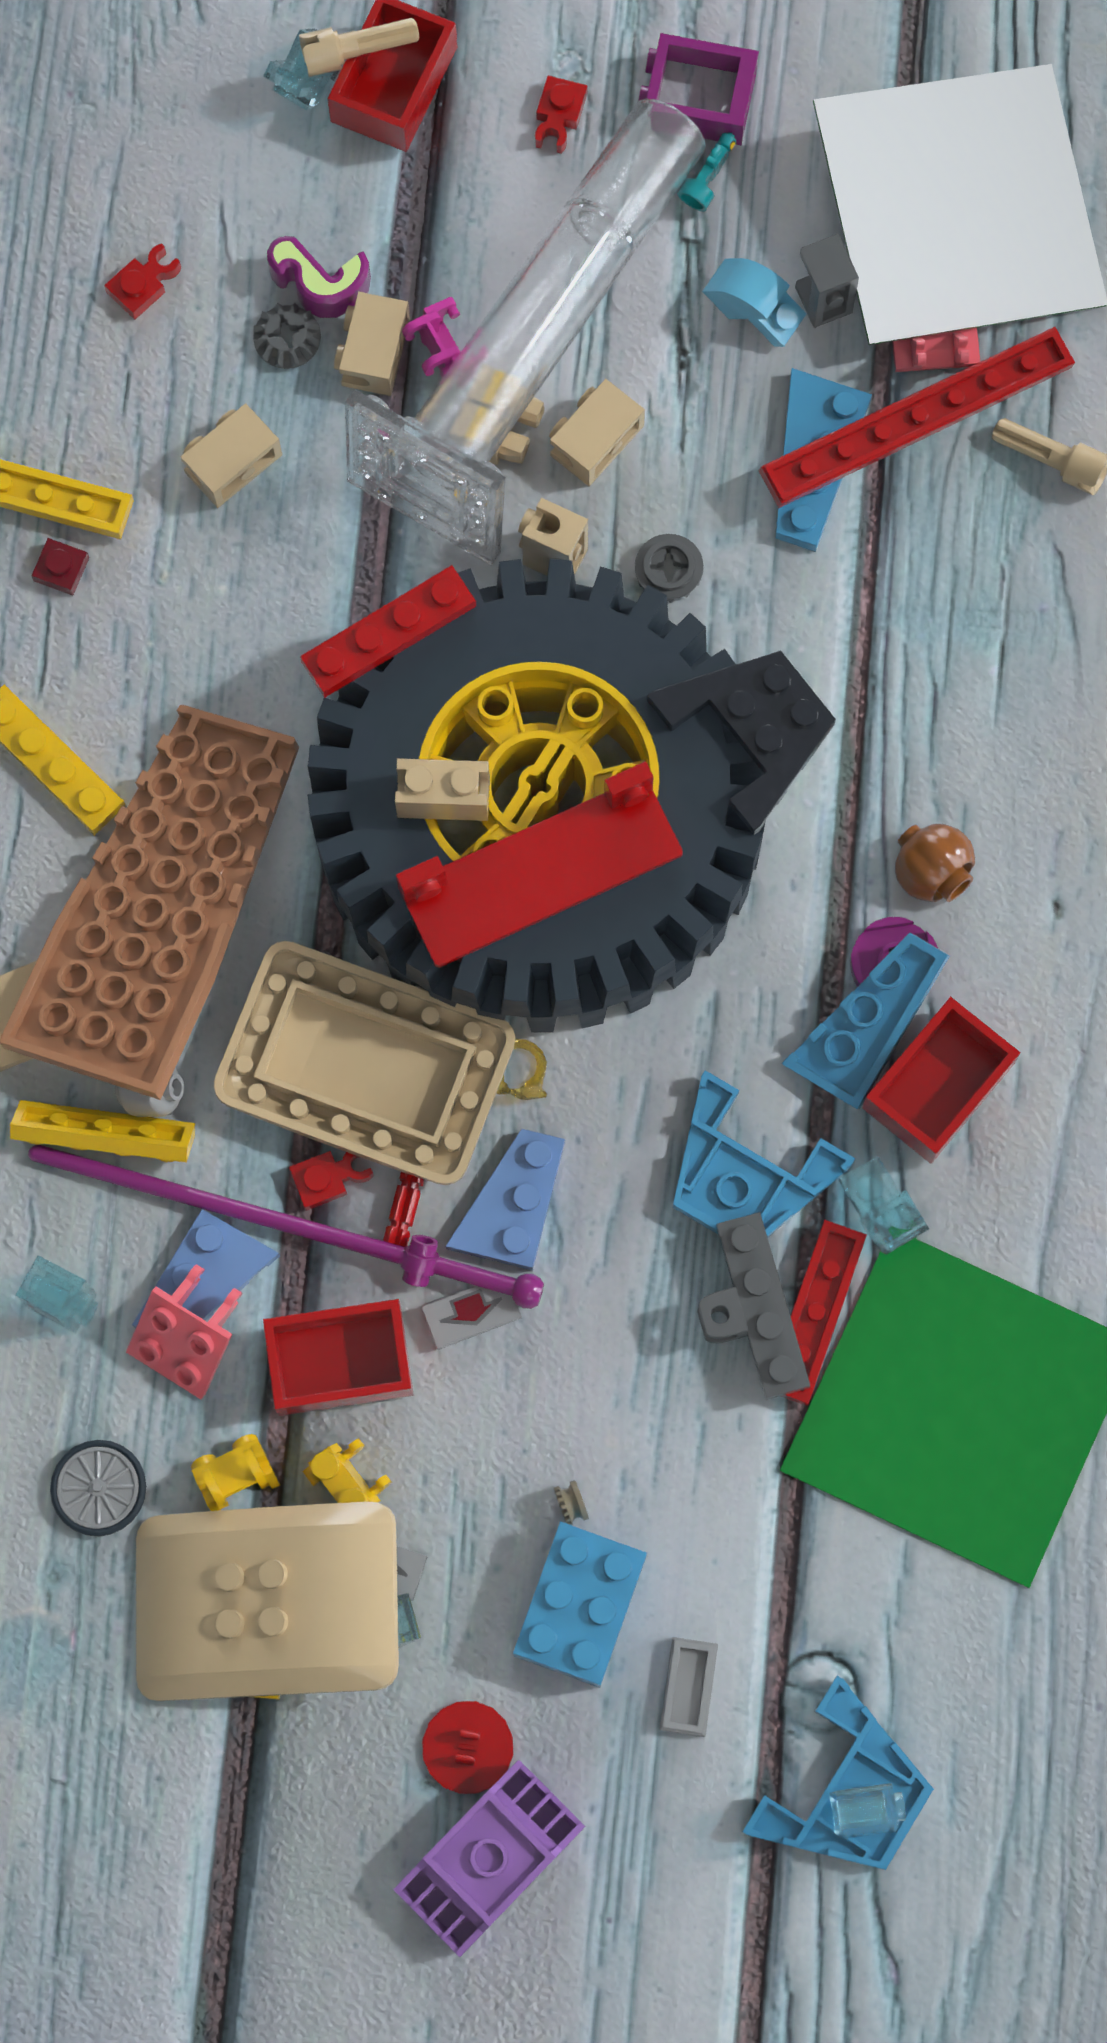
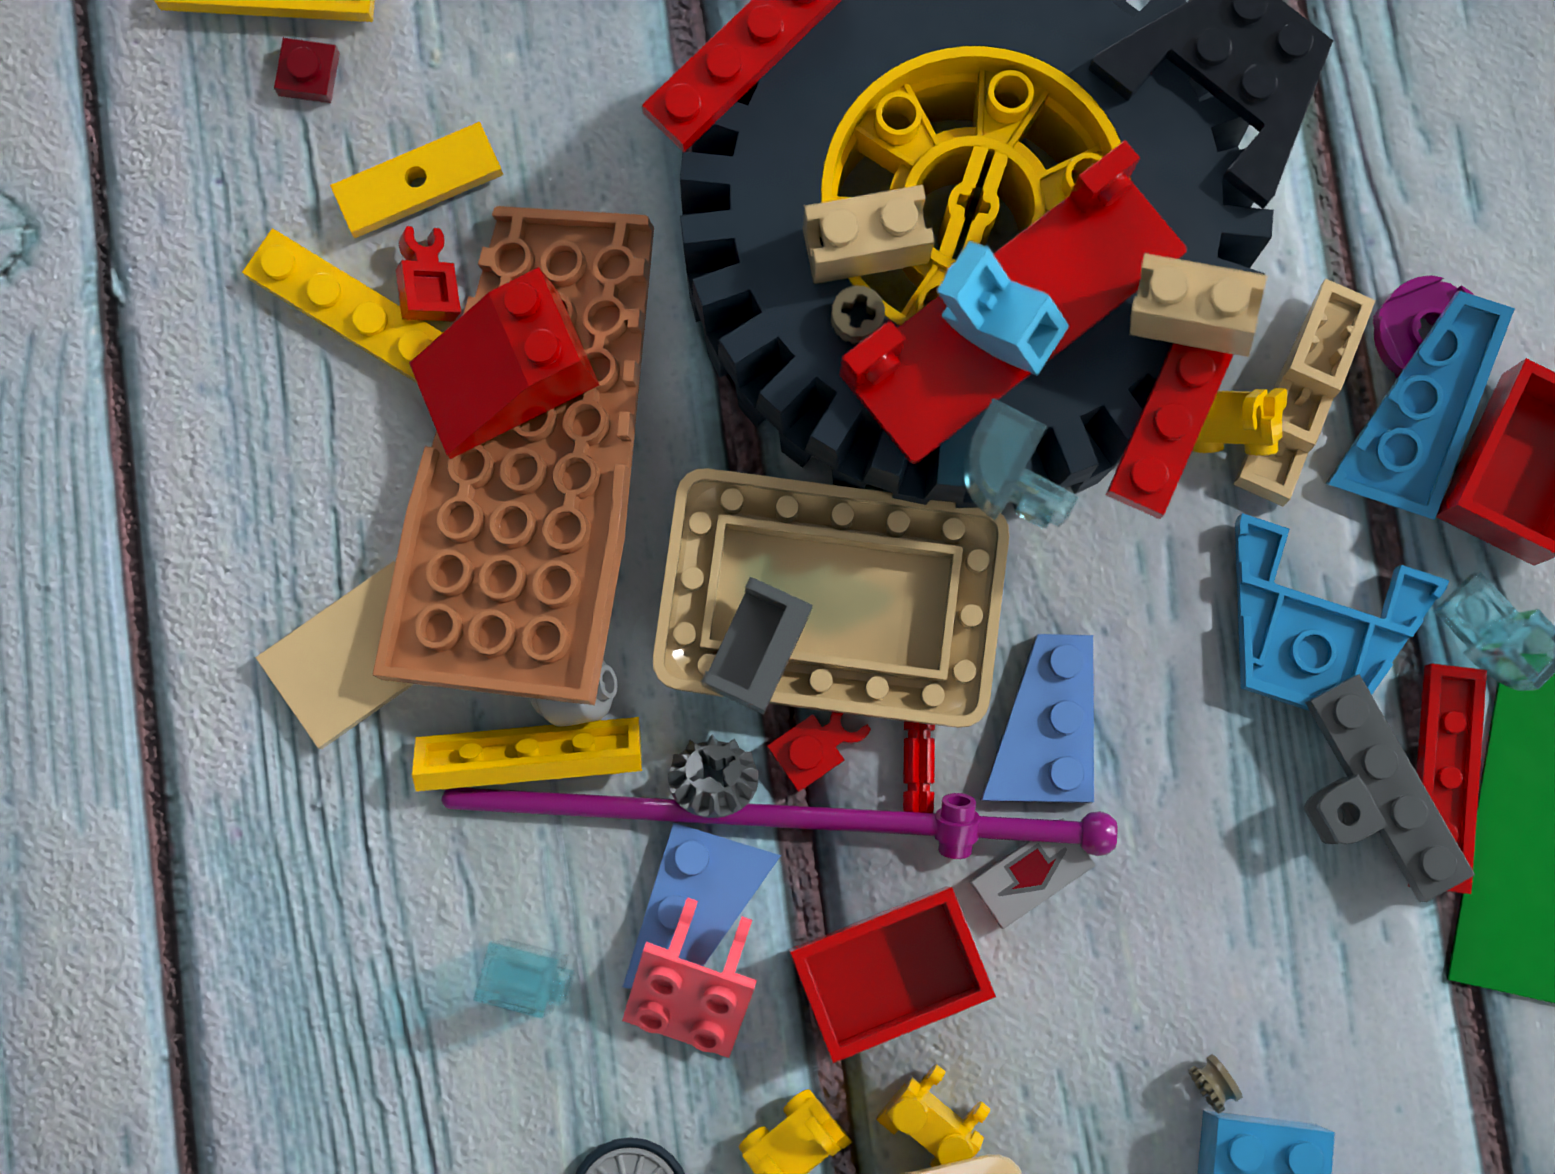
camera: 20 degrees left, 5 degrees up
clear yellow piece [496,1039,547,1100] -> none
dark orange plant [895,823,975,902] -> none
none -> yellow tile [330,121,503,239]
none -> red plate [395,226,461,322]
none -> red slope [409,267,599,459]
none -> dark grey gear [668,734,758,818]
none -> dark grey panel [701,577,813,715]
none -> dark tan bush [831,286,885,344]
none -> medium azure brick [937,241,1069,375]
none -> clear light blue brick [963,398,1079,528]
none -> red plate [1105,343,1234,519]
none -> tan brick [1130,254,1267,357]
none -> yellow piece [1192,388,1287,456]
none -> tan slope [1233,278,1376,507]

